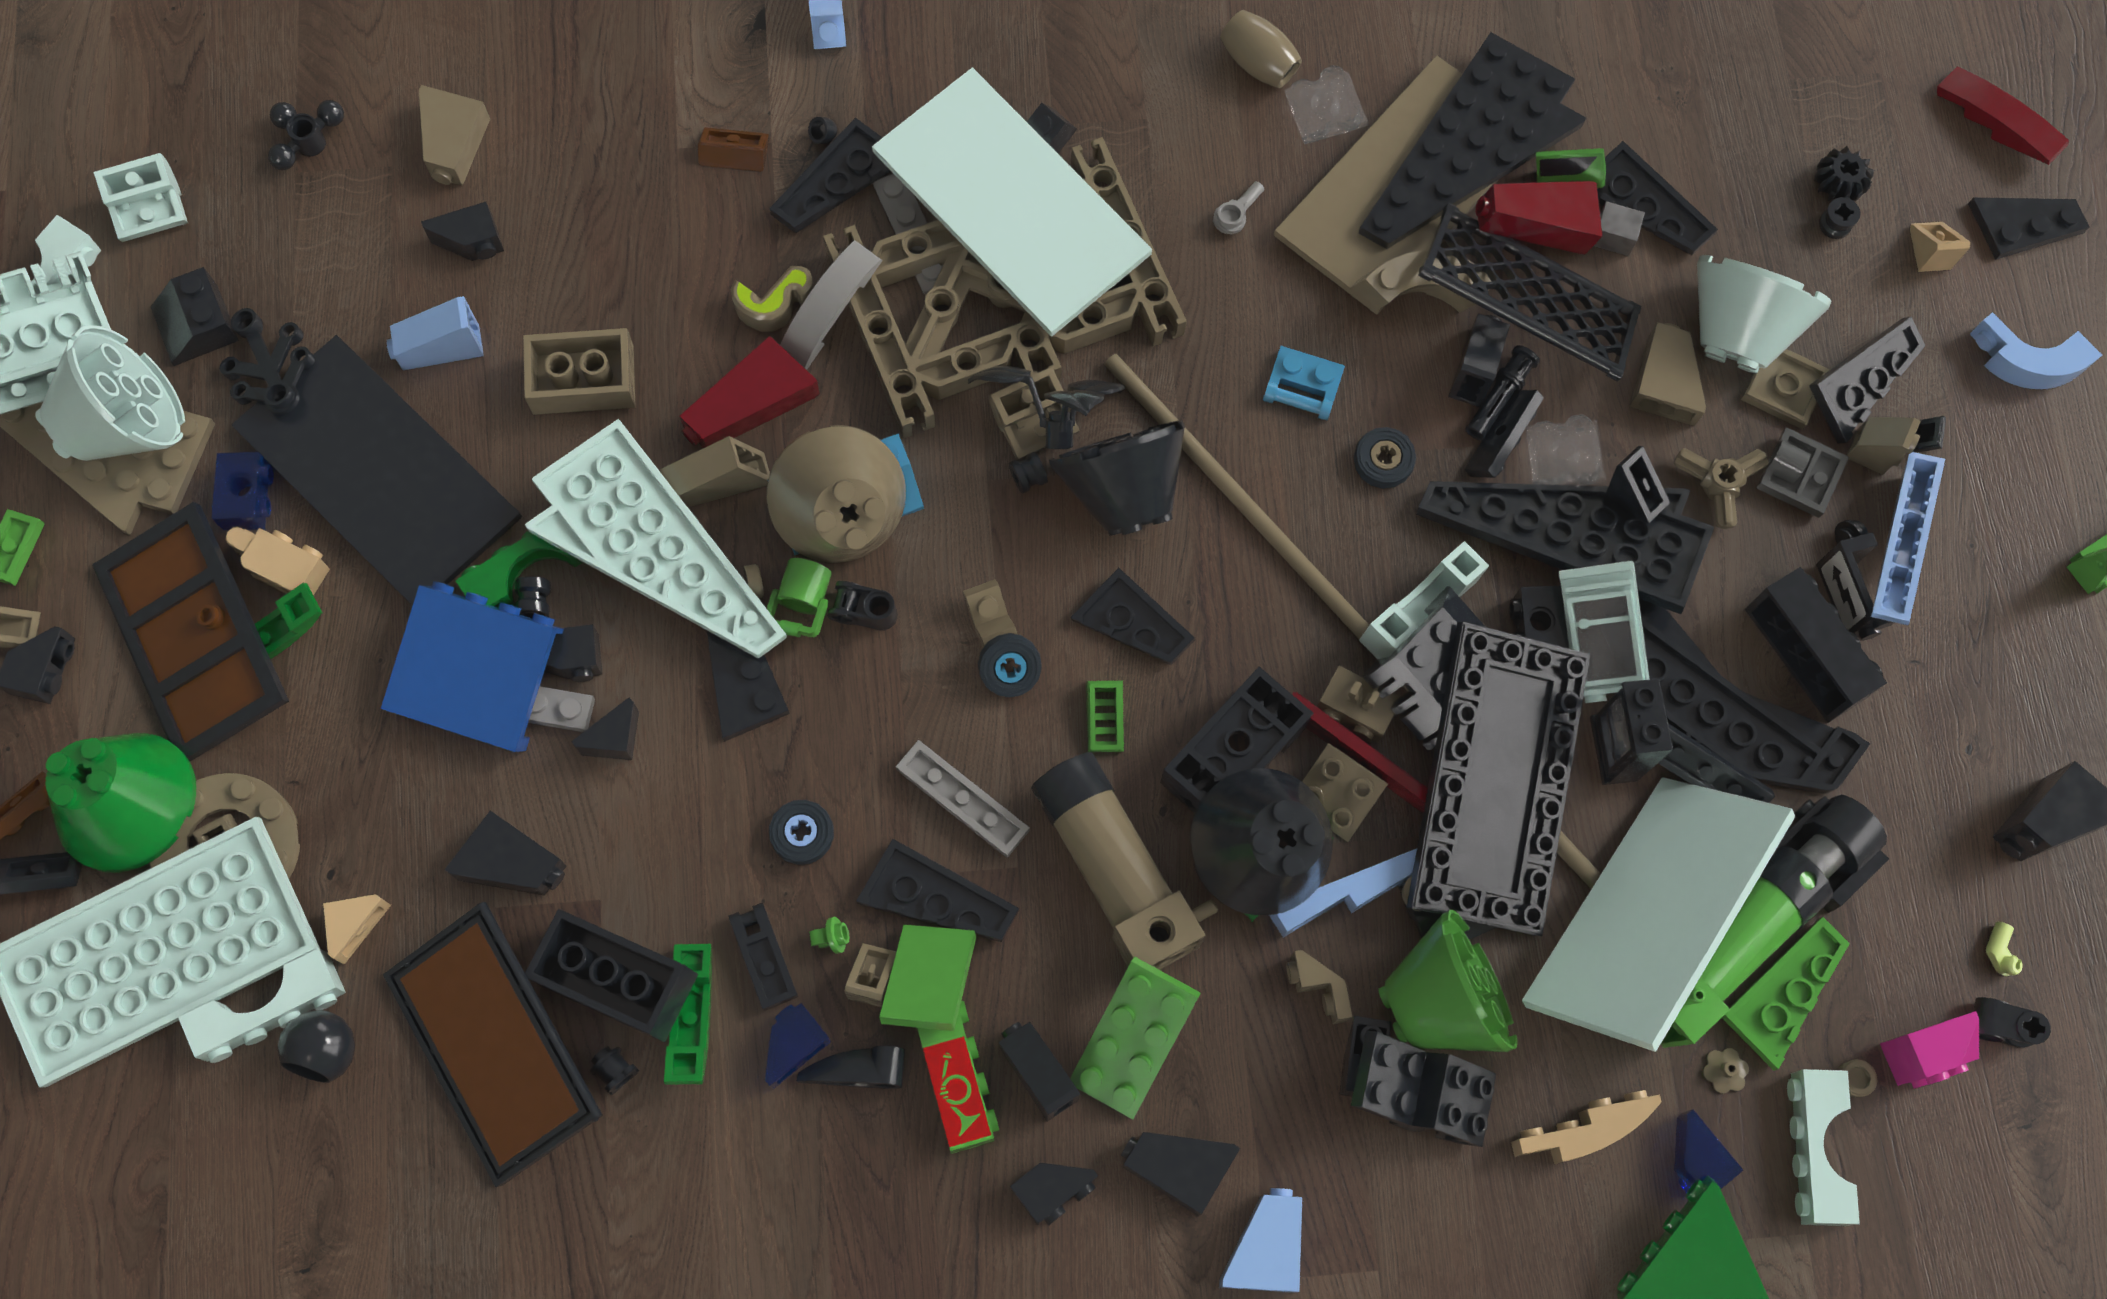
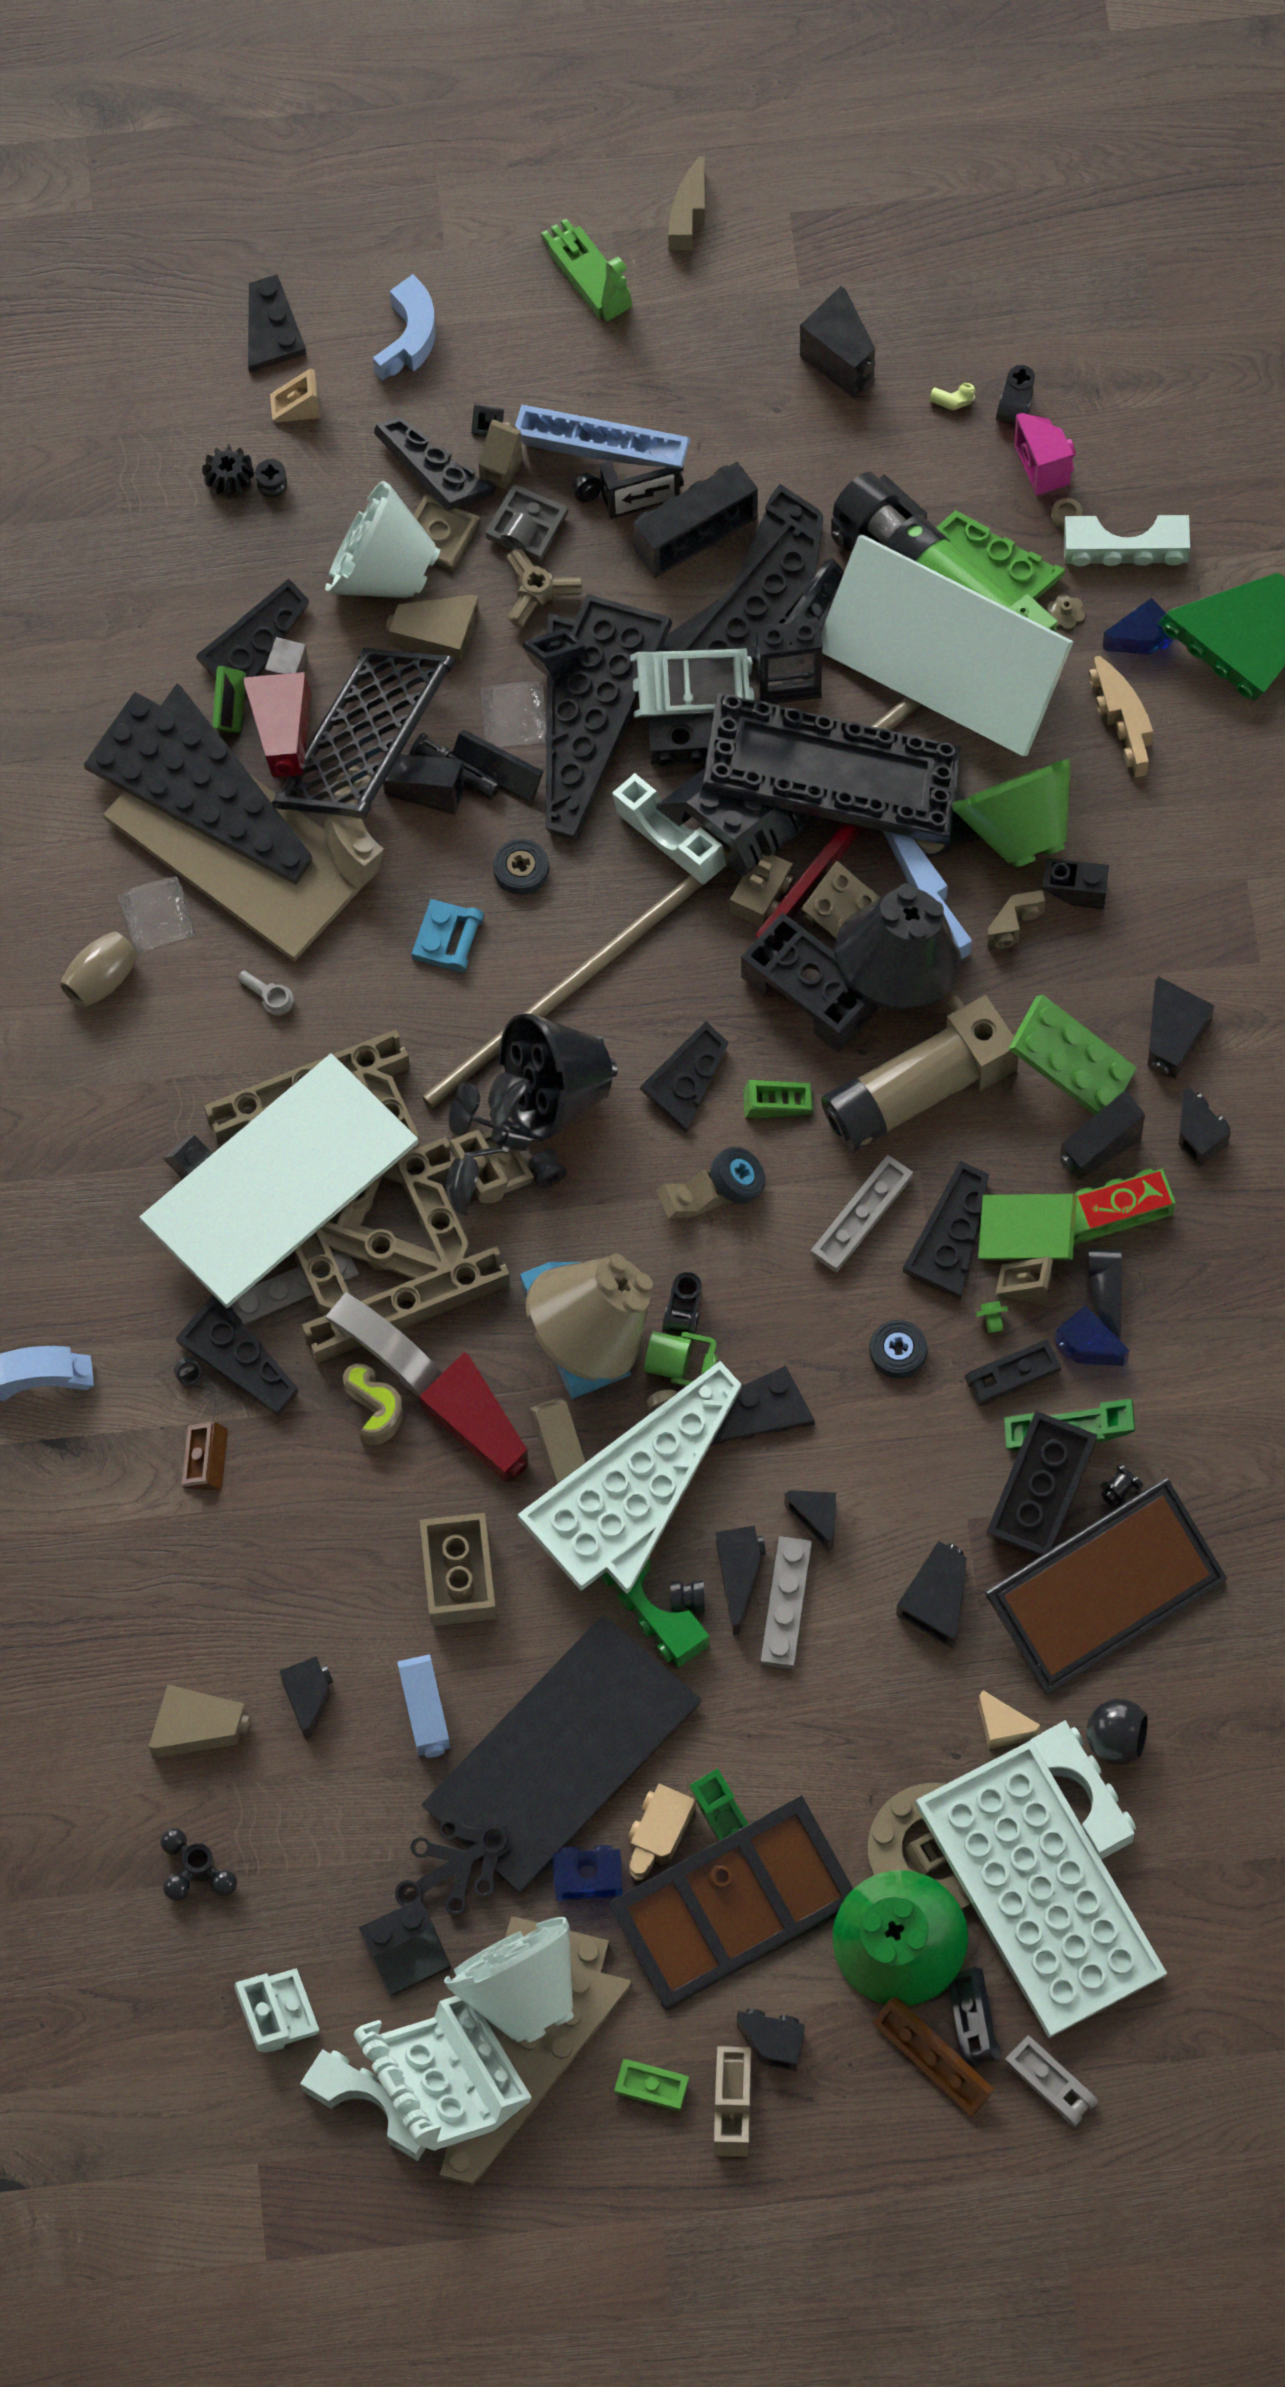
camera: 85 degrees left, 5 degrees down
blue panel [381,581,564,752] -> none
light blue slope [1219,1188,1302,1293] -> none
black piece [1351,1031,1496,1147] -> none
dark red slope [1937,66,2069,165] -> none

